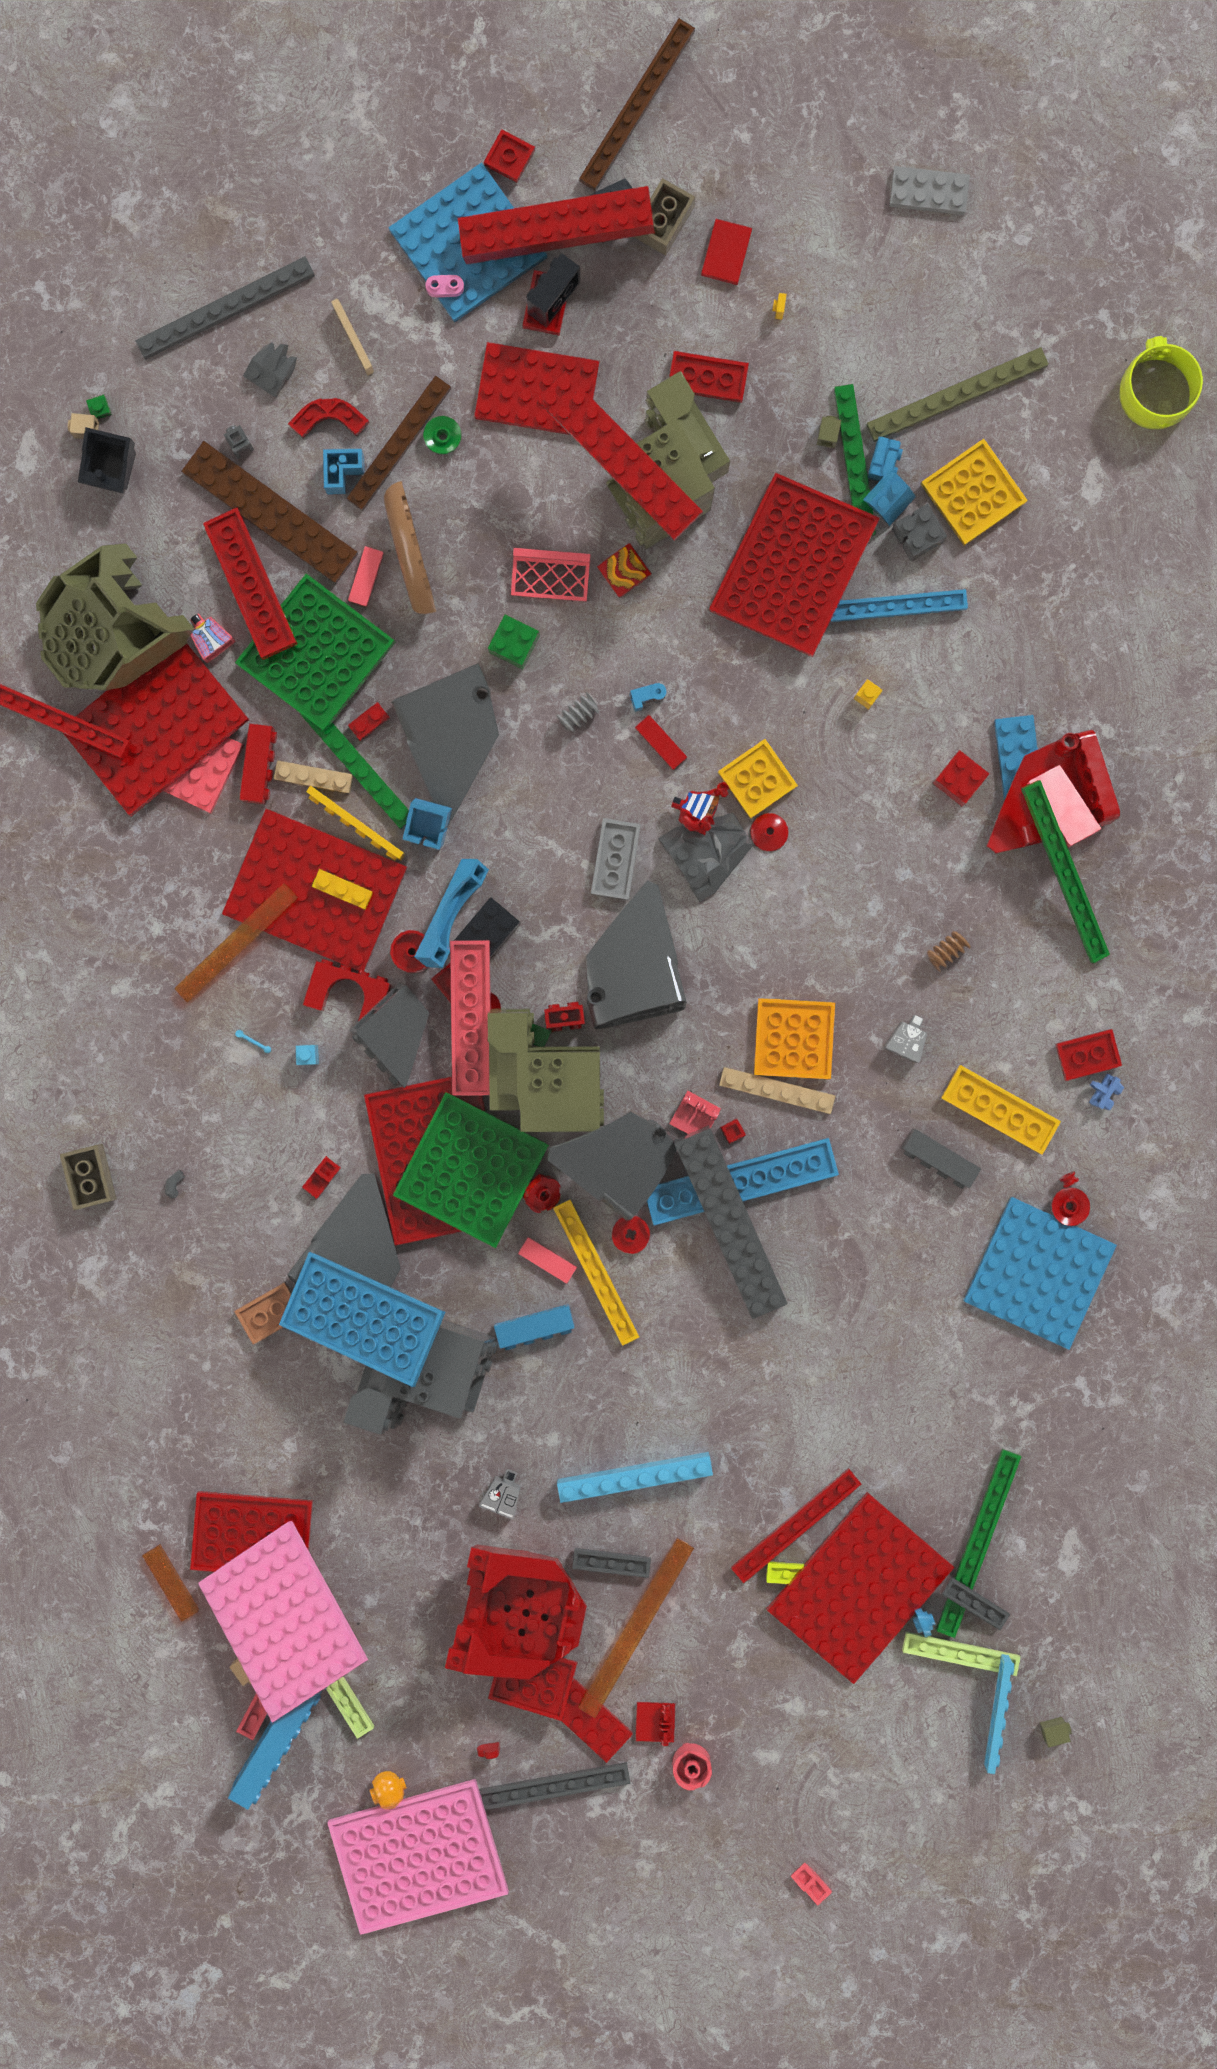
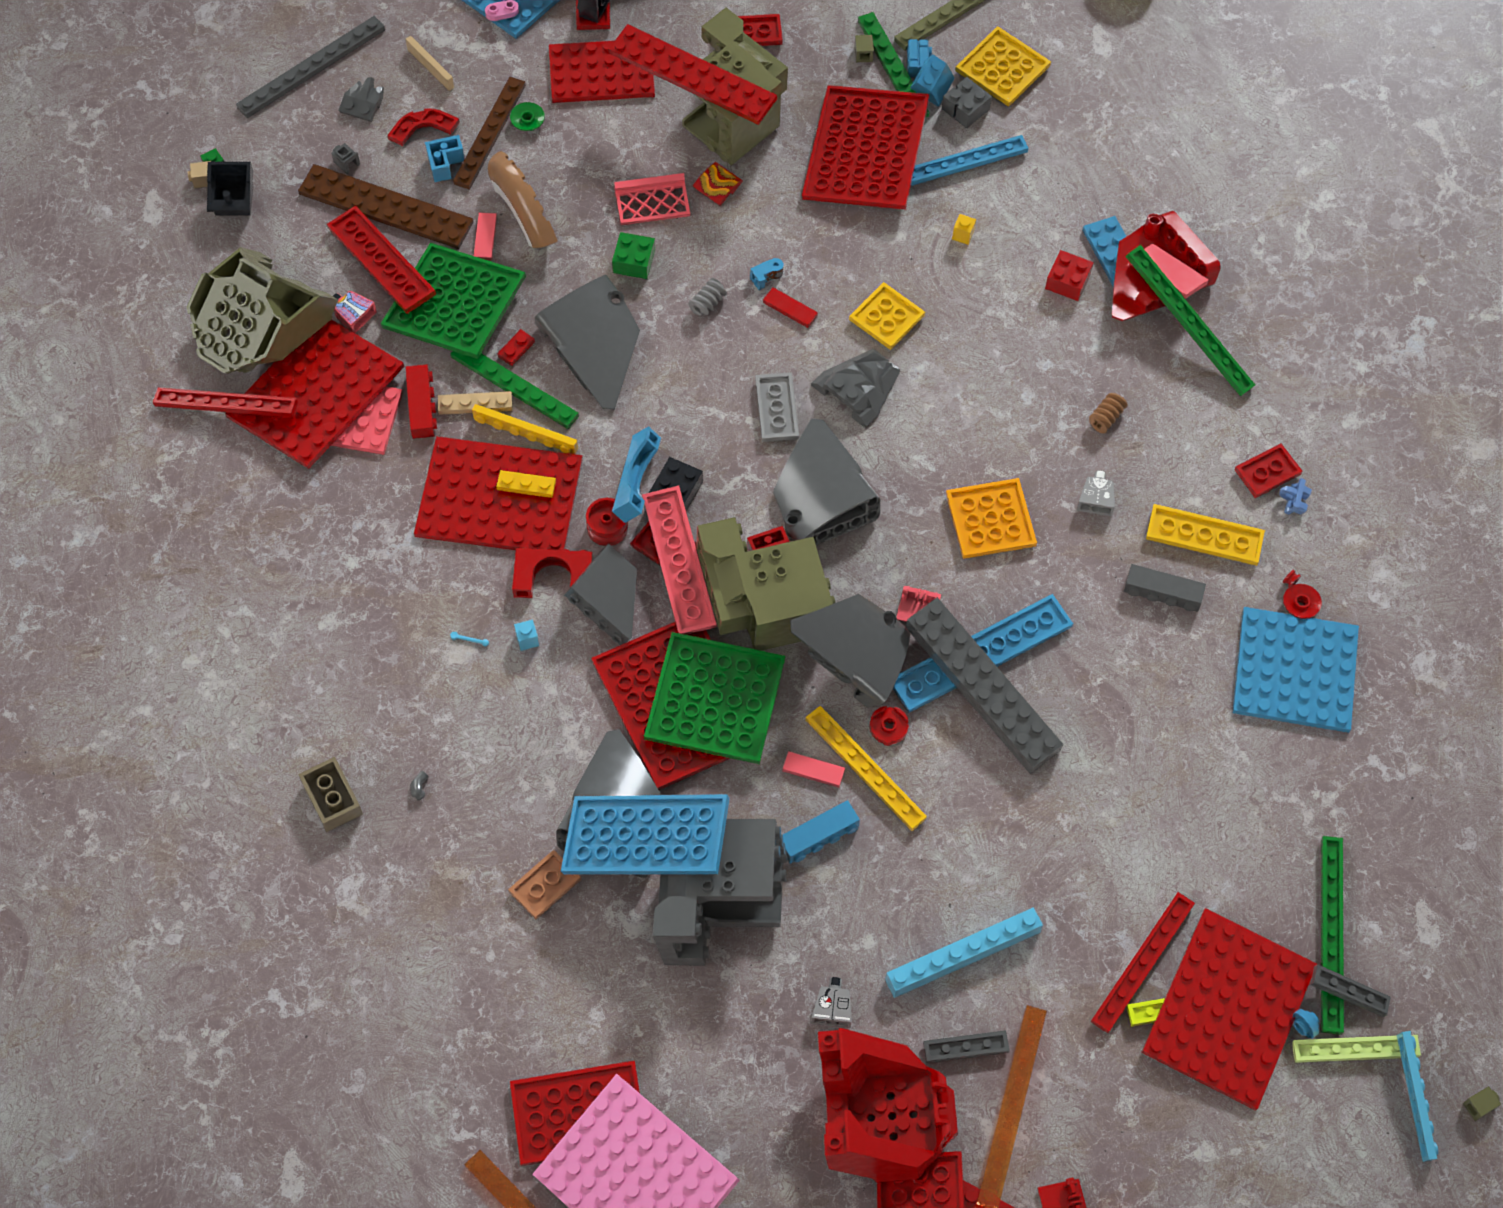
camera: 15 degrees left, 25 degrees down
clear orange plate [174,884,298,1003] -> none
red slope [302,1156,341,1200] -> none
dark azure piece [403,798,452,850] -> none
red plate [523,1174,561,1213] -> none
torso [671,782,729,835] -> none
tan plate [719,1067,835,1114] -> none
red tile [720,1118,746,1144] -> none
red dish [750,813,789,851] -> none

